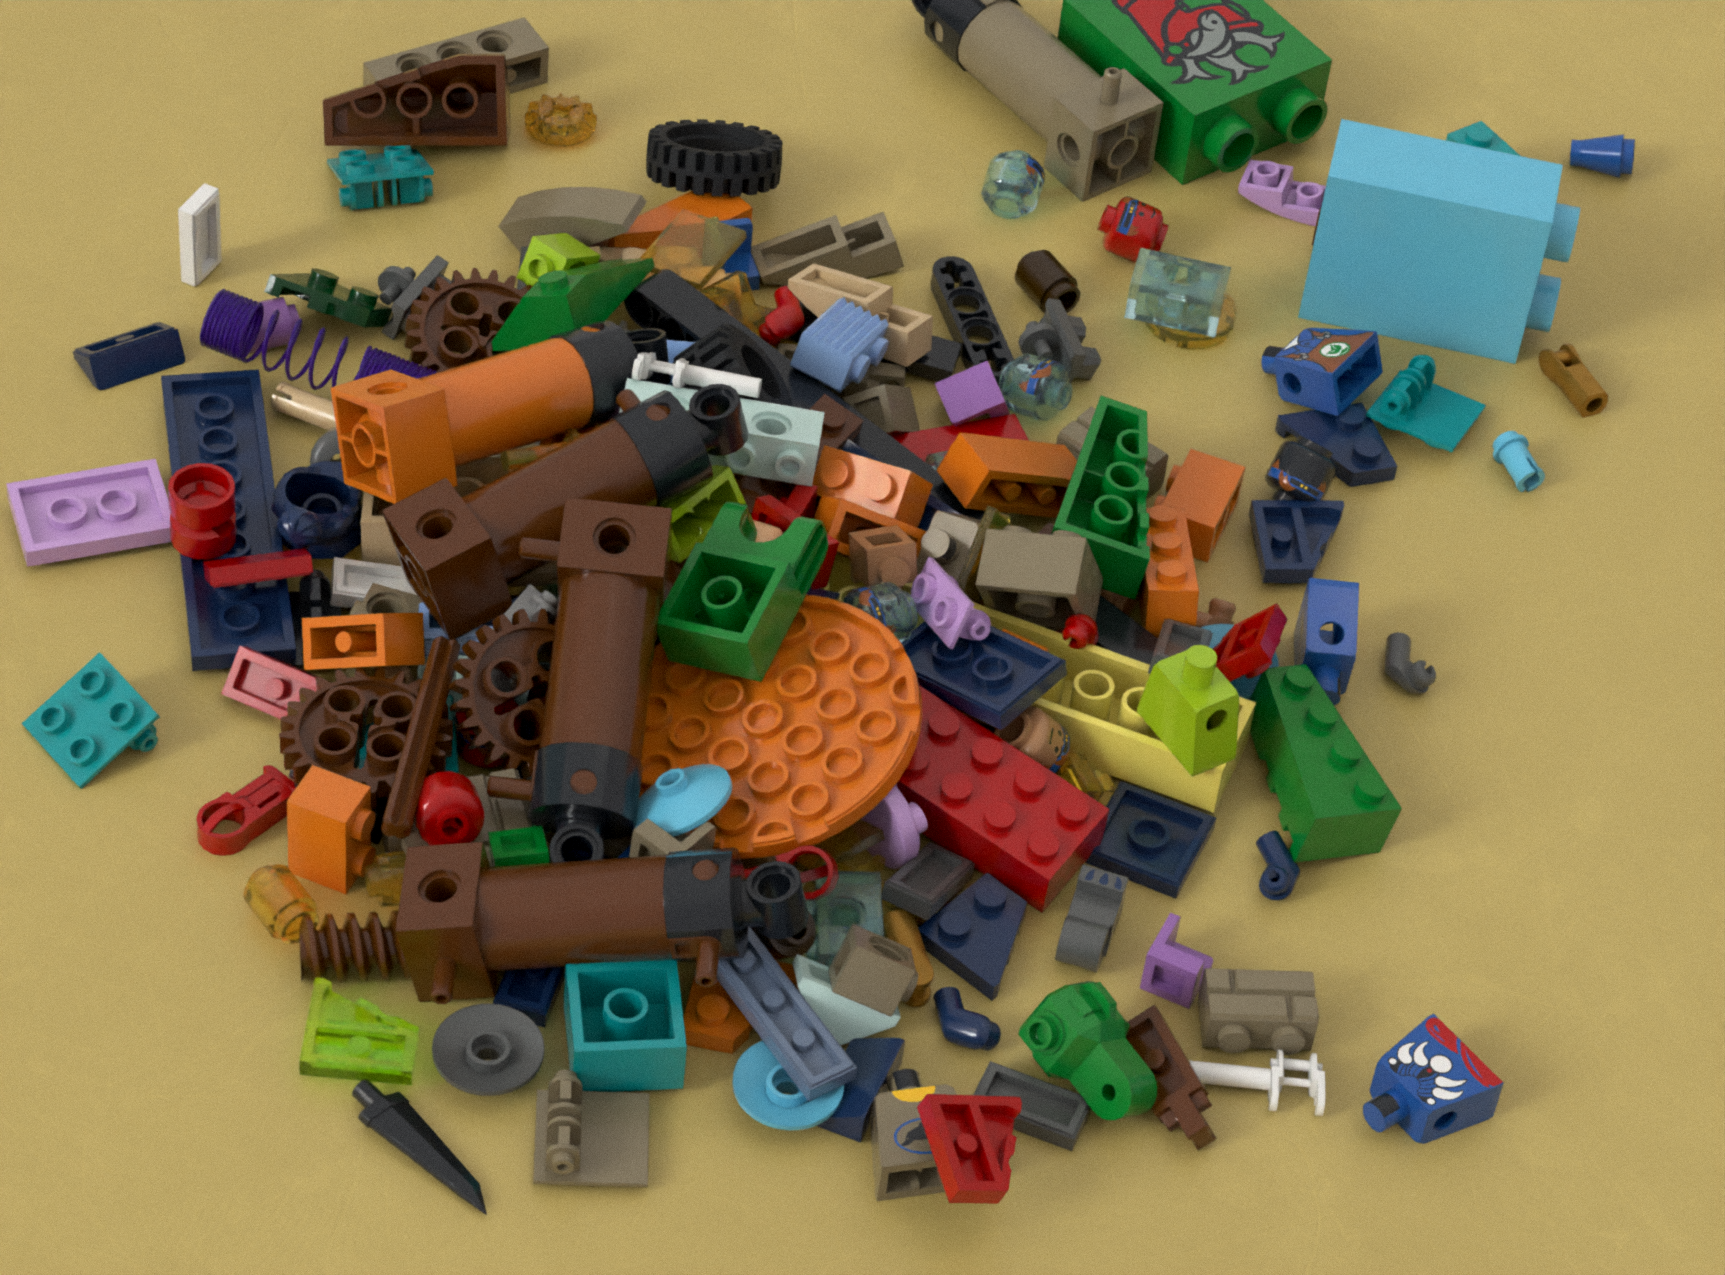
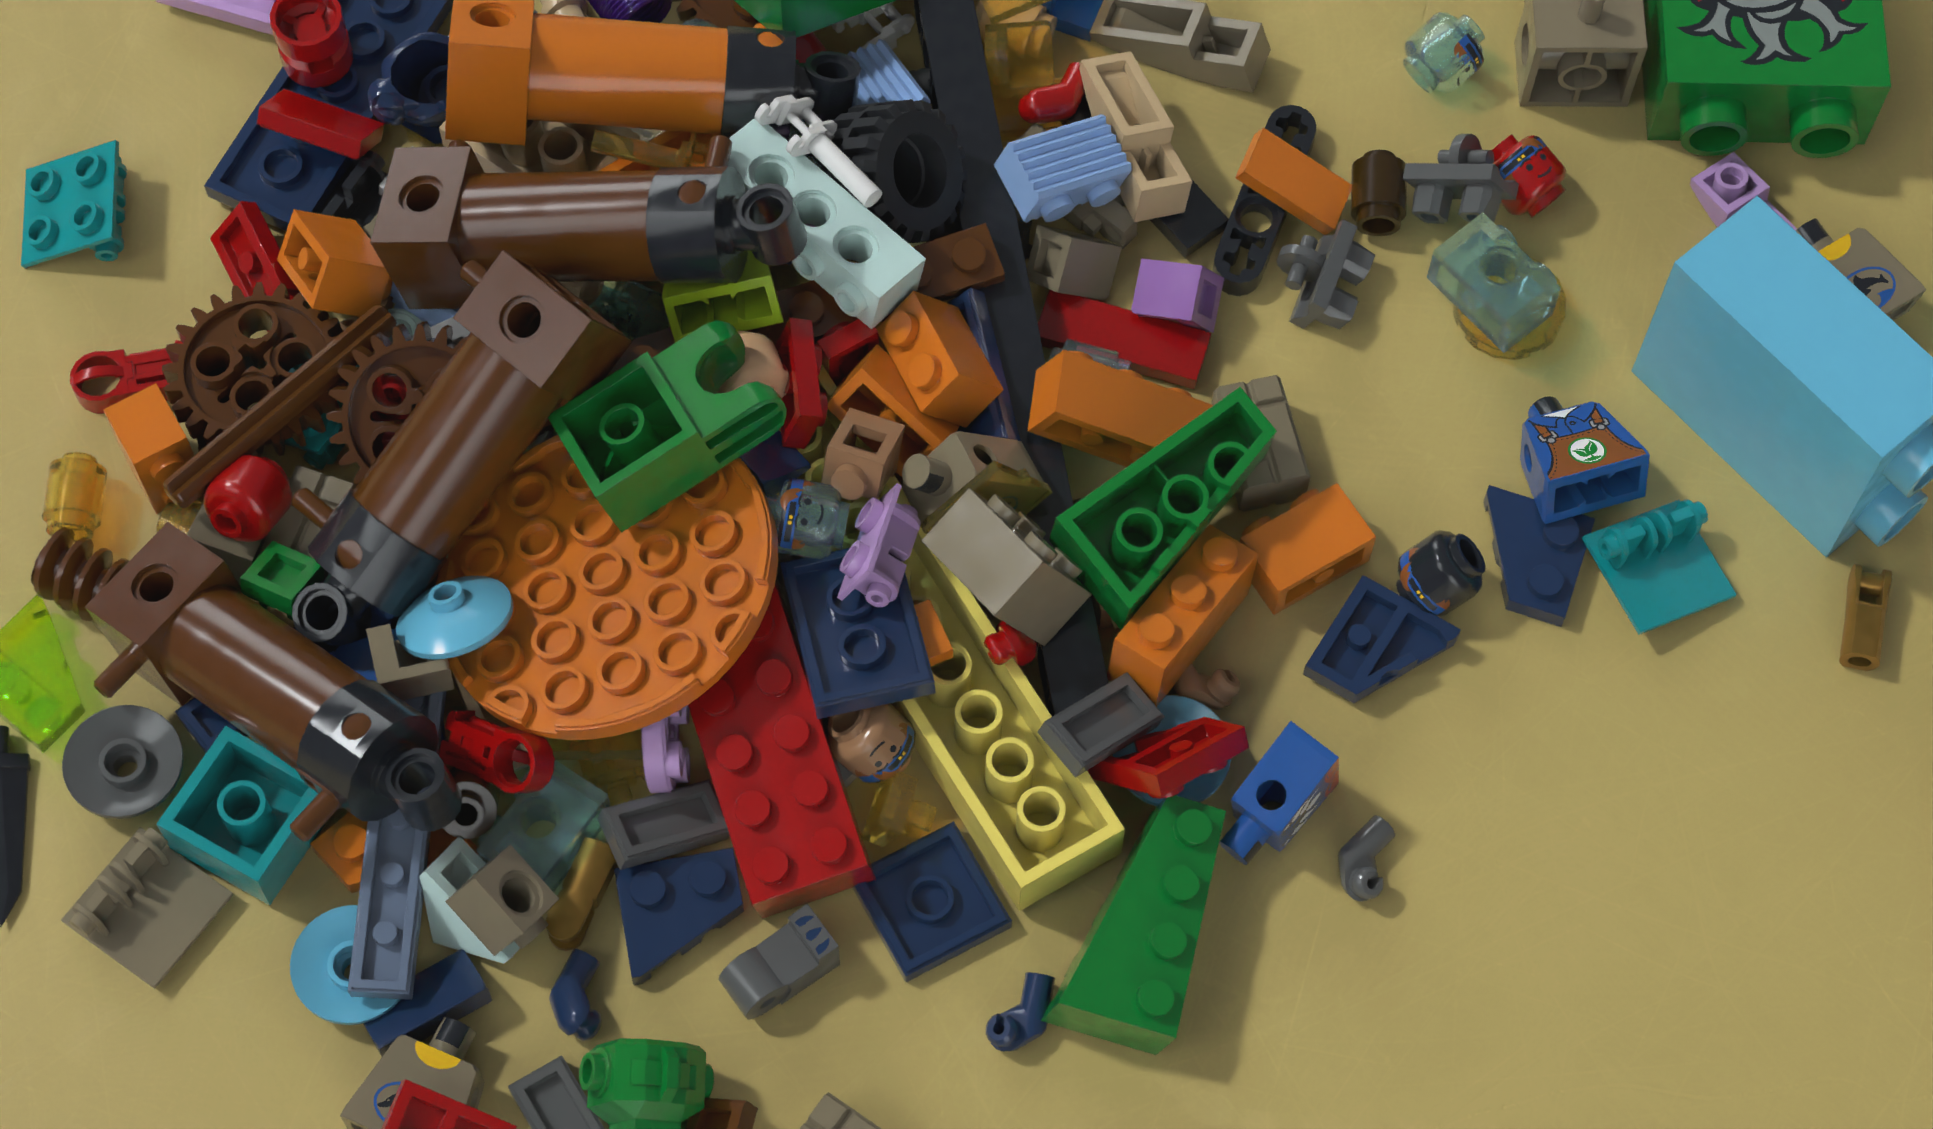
camera: 40 degrees right, 20 degrees up
clear light blue head [999,353,1073,421] -> none
lime torso [1137,645,1239,777] -> none
medium lavender panel [1140,913,1213,1009] -> none
medium azure pin [1492,431,1545,492] -> none
none -> orange tile [1235,128,1352,235]
none -> dark grey hips [1403,134,1519,225]

